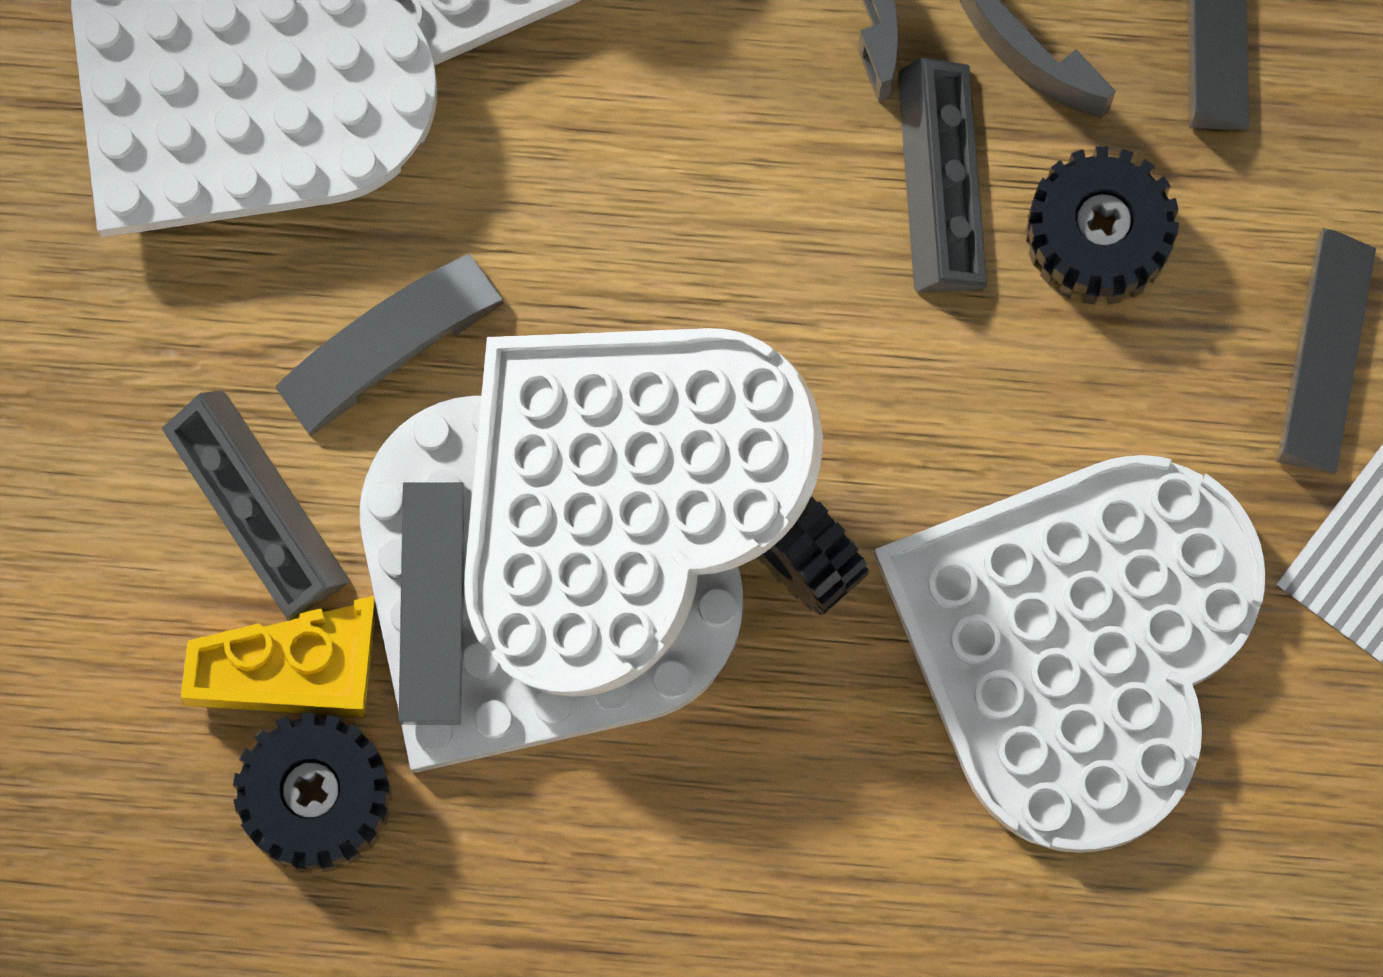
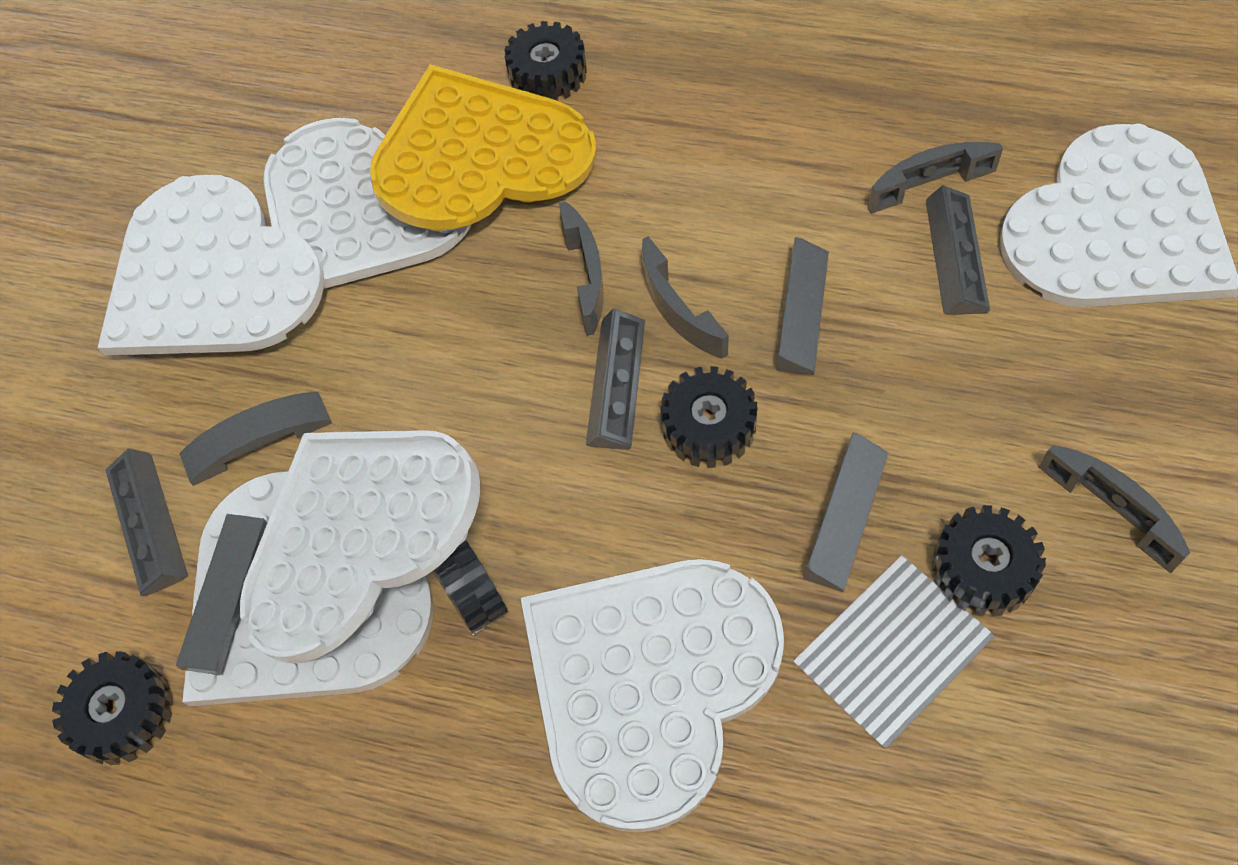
camera: 15 degrees right, 15 degrees down
yellow wing [180,596,376,717] -> none

